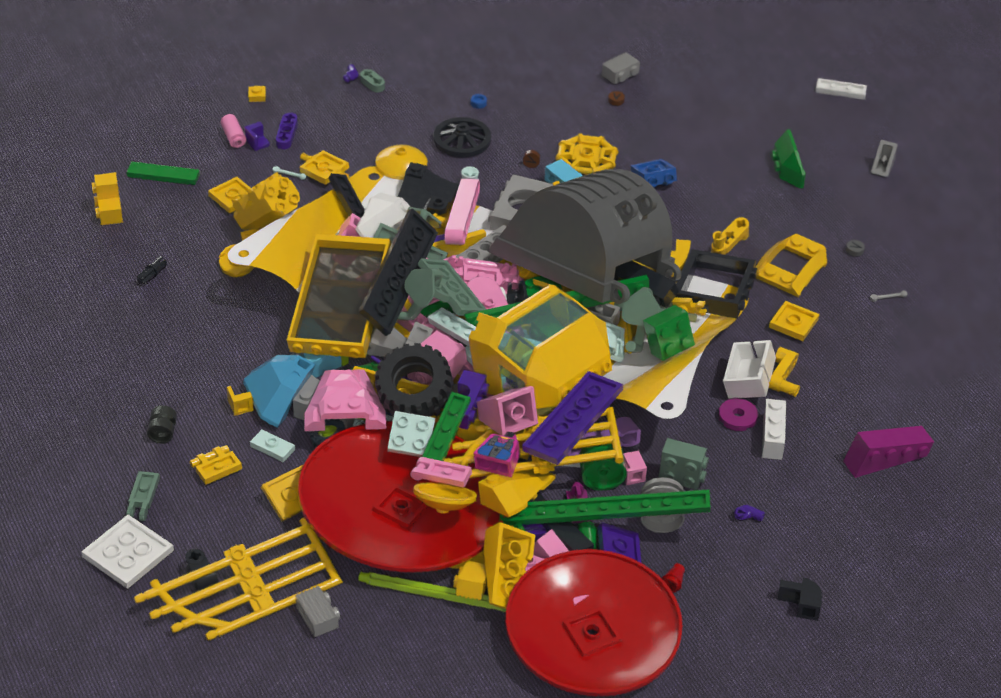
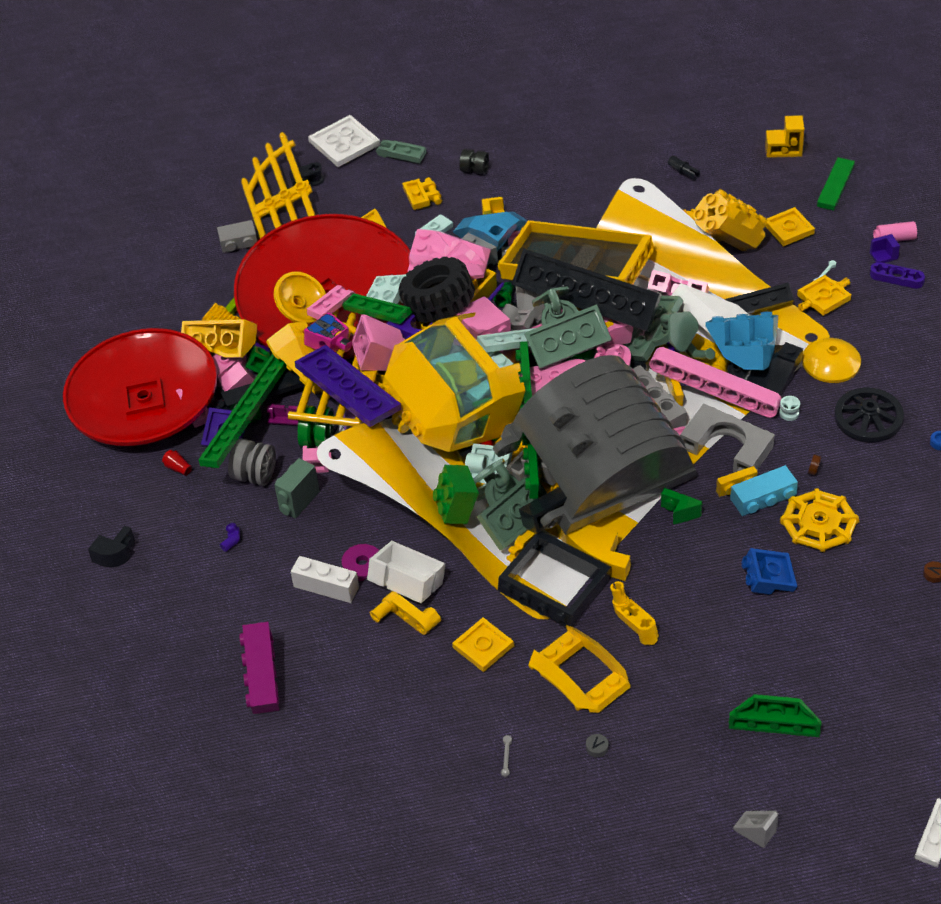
camera: 110 degrees right, 5 degrees up
none -> dark azure brick [705,312,779,370]

